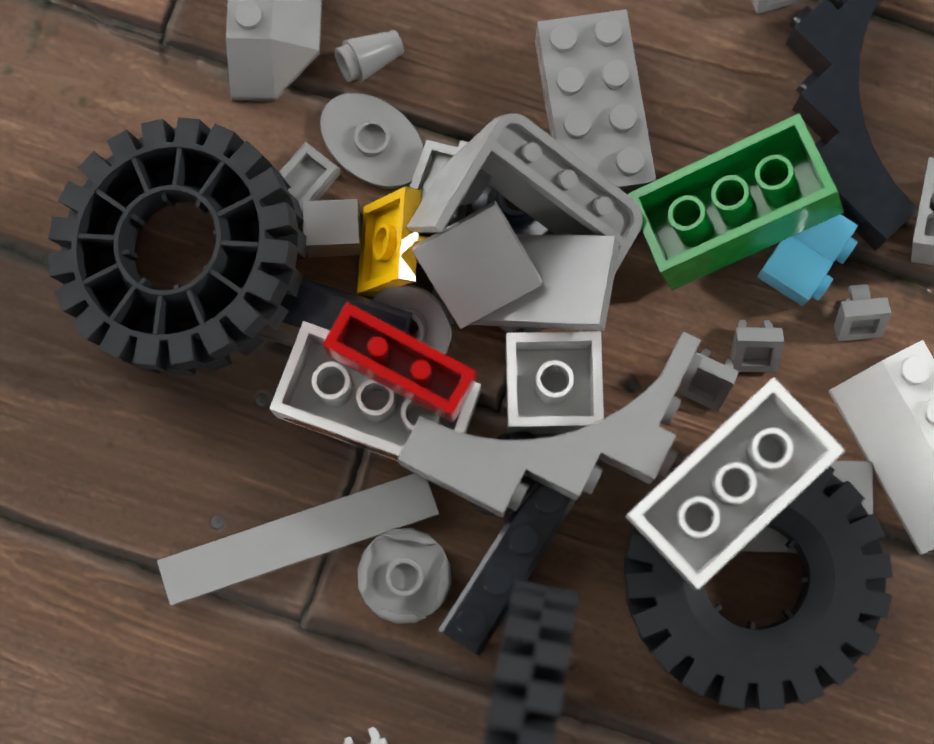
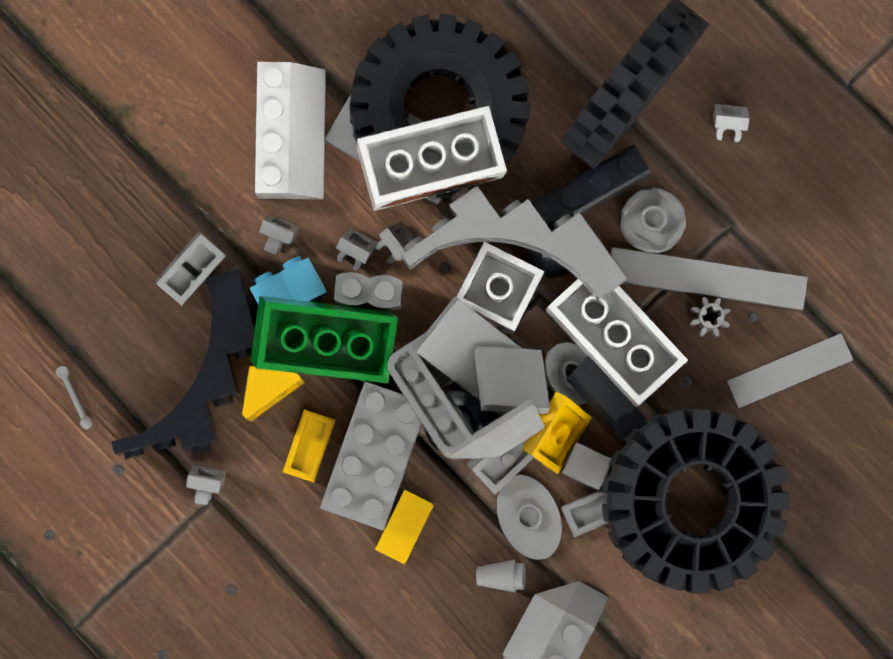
camera: 155 degrees left, 5 degrees up
red brick [323,302,476,423] -> none
none -> yellow slope [242,366,305,422]
none -> yellow tile [283,409,336,483]
none -> light grey brick [334,272,403,312]
none -> yellow tile [375,490,434,564]
none -> light grey gear [690,297,731,338]
none -> light grey sticker [727,333,853,408]

